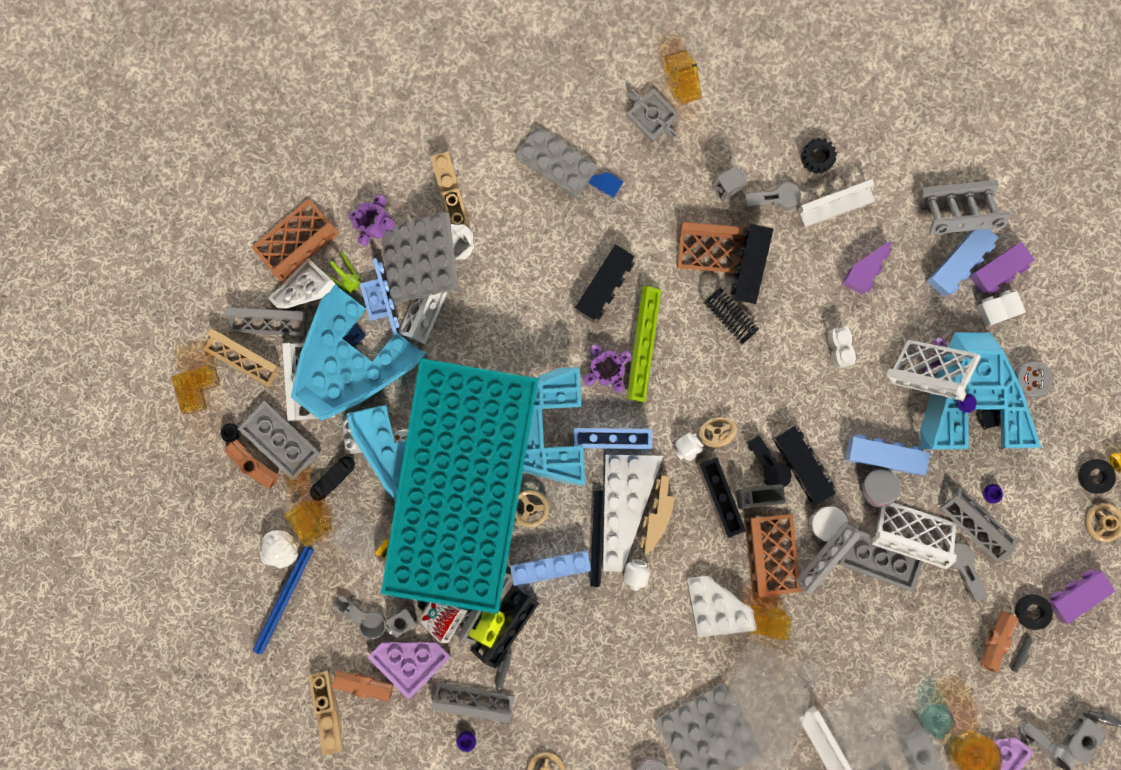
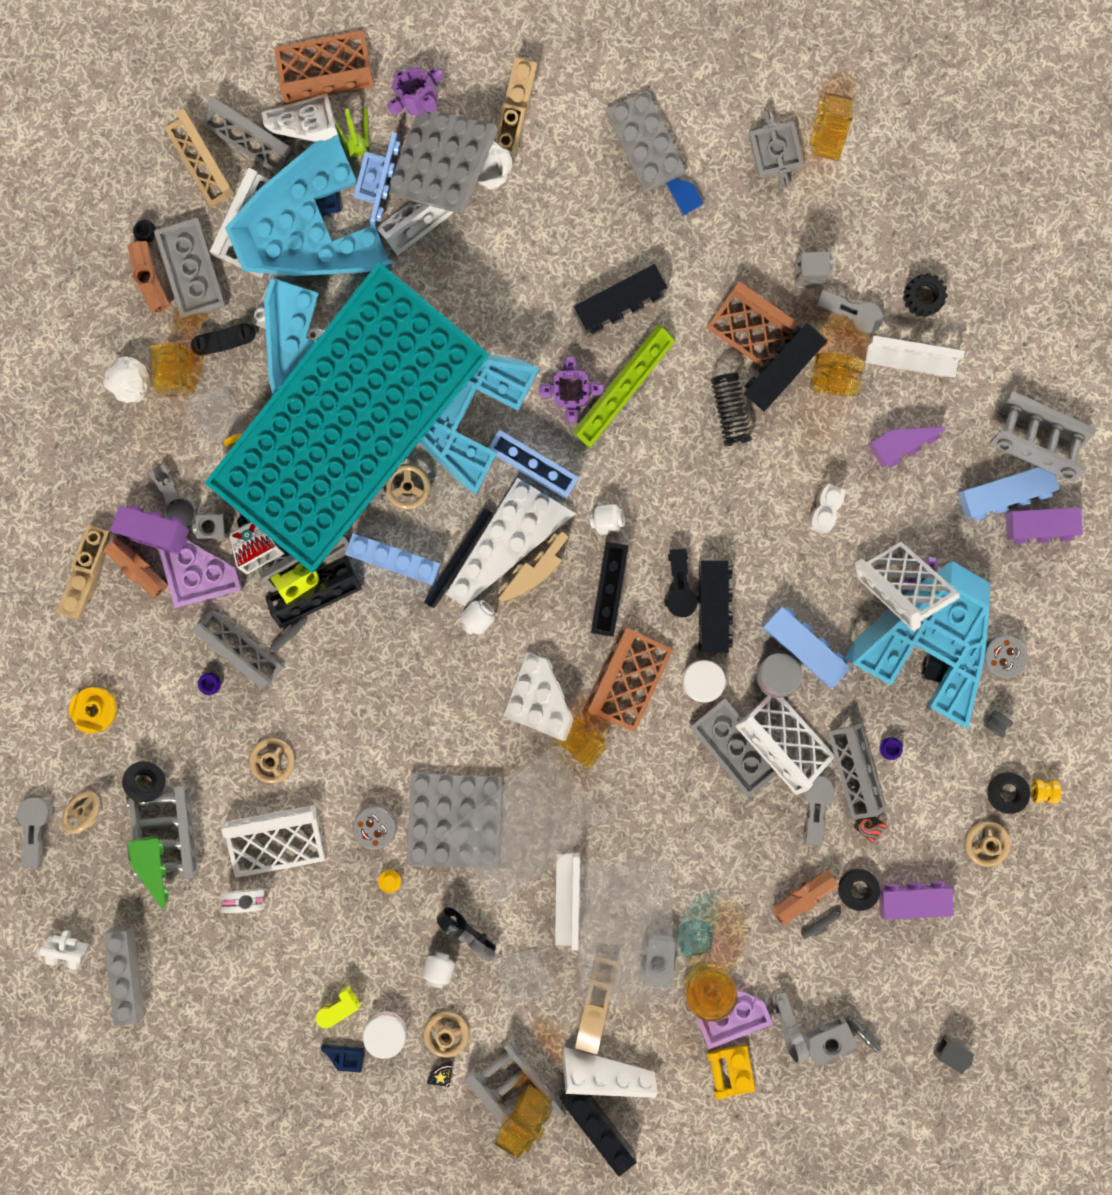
camera: 30 degrees right, 5 degrees up
clear yellow brick [171,365,221,415] -> none
blue axle [253,545,314,654] -> none
tan piece [699,417,737,447] -> none
dark grey animal [736,484,786,509] -> none
light grey fence [795,521,862,595] -> none
dark purple plate [956,393,977,413] -> none
white brick [977,290,1026,327] -> none
none -> medium lavender brick [109,505,189,555]
none -> clear yellow wheel [809,353,866,397]
none -> tile [854,817,887,843]
none -> dark grey wheel [984,710,1014,738]

